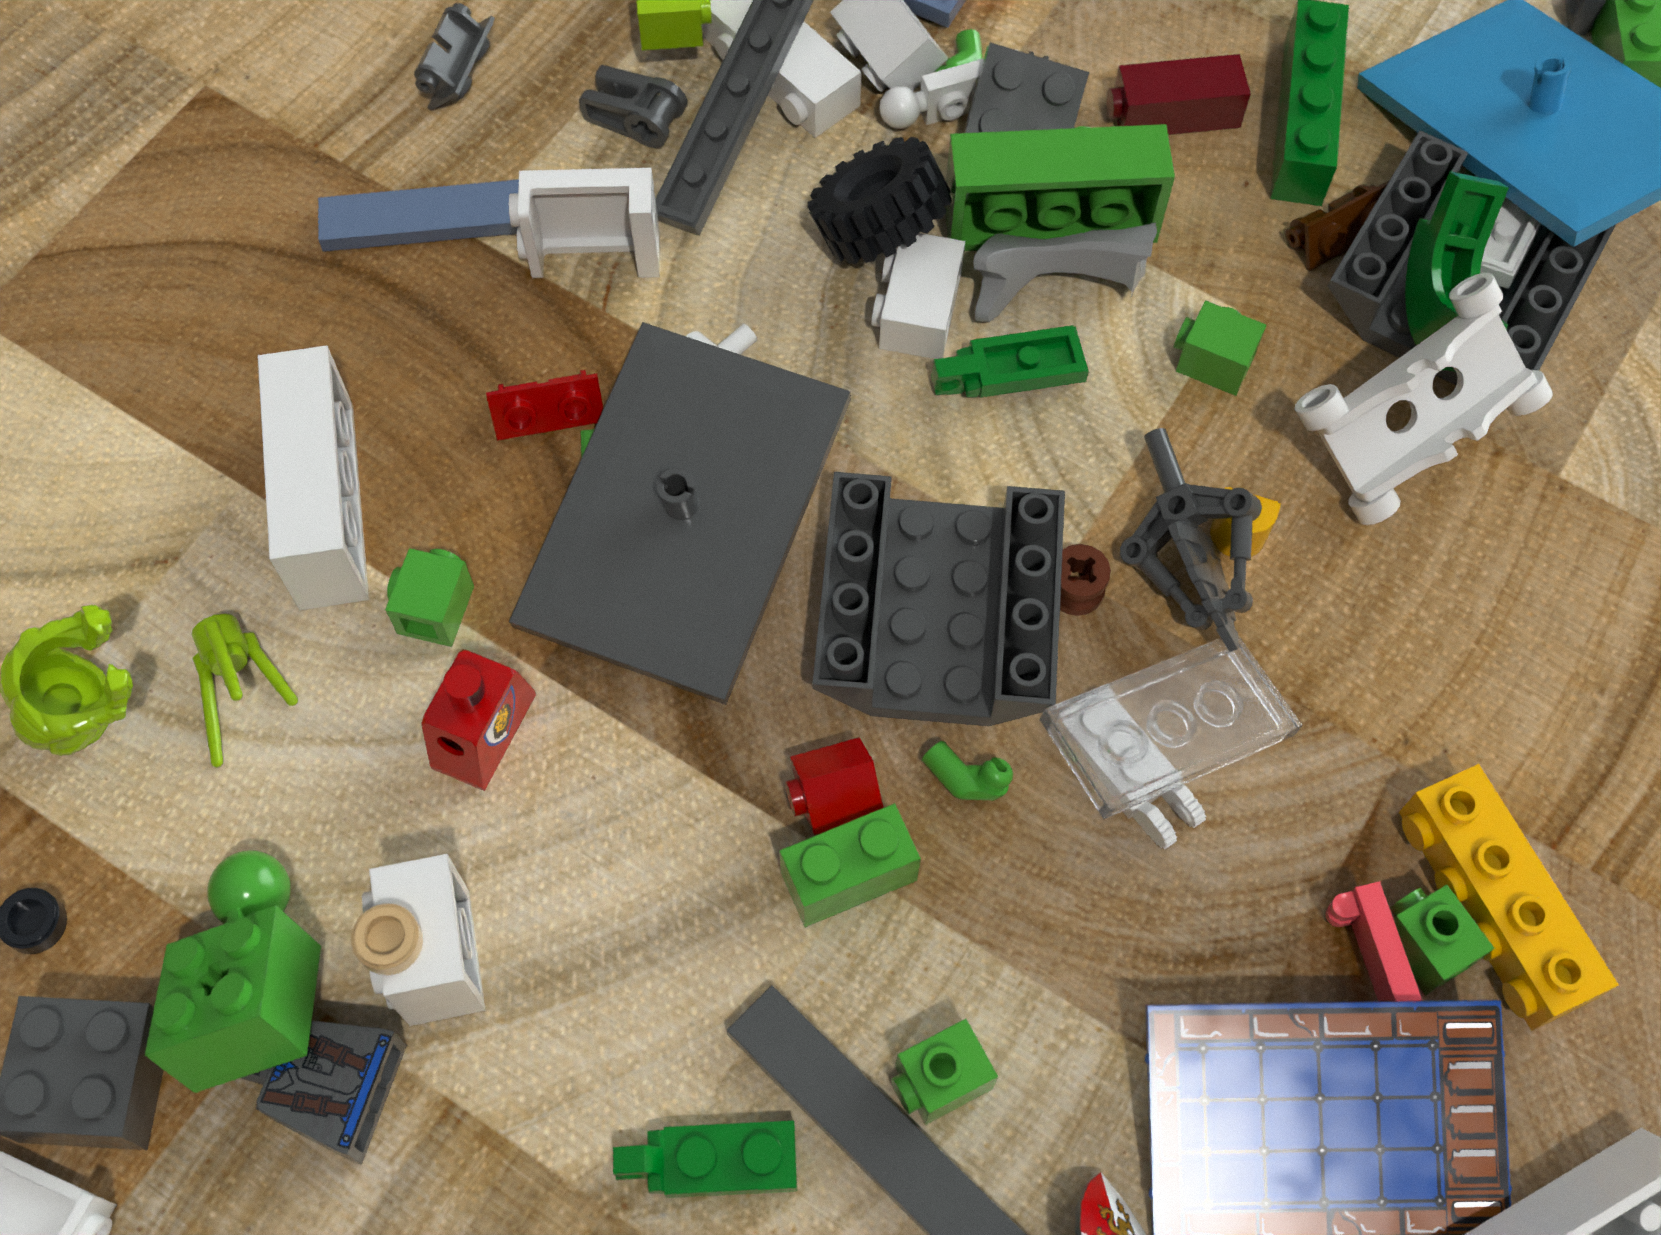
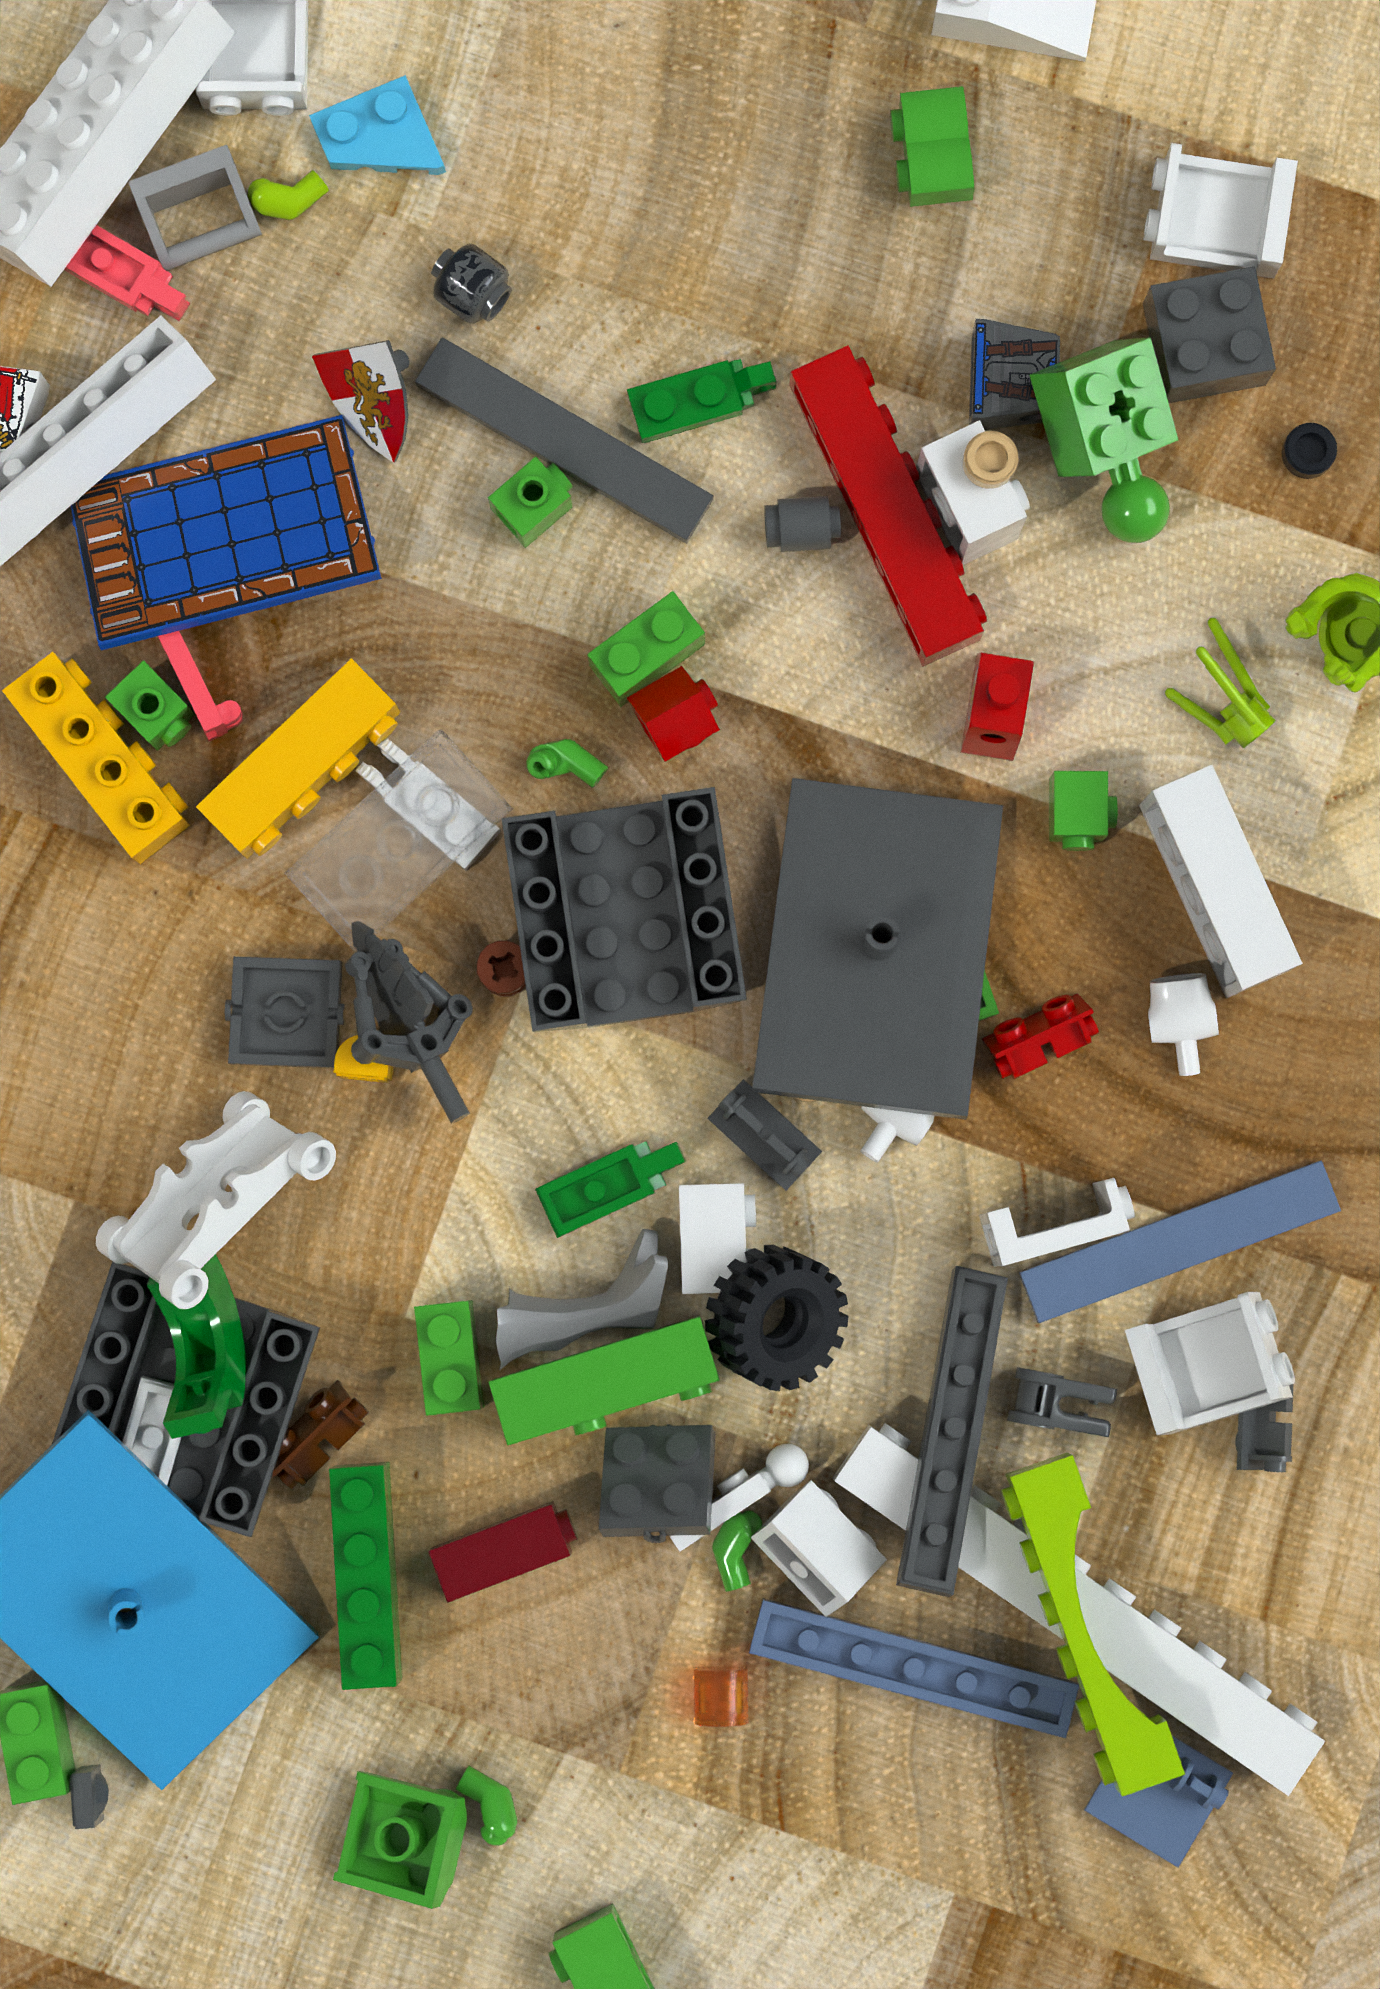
camera: 170 degrees right, 20 degrees up
bright green brick [1174,300,1267,396] -> none
none -> yellow brick [196,658,401,859]
none -> dark grey plate [225,956,345,1068]
none -> bright green brick [414,1300,484,1416]
none -> dark grey hinge [707,1079,822,1191]
none -> dark grey brick [764,496,841,552]
none -> red brick [789,345,987,667]
none -> white panel [1125,1292,1295,1435]
none -> white piece [1148,973,1219,1076]

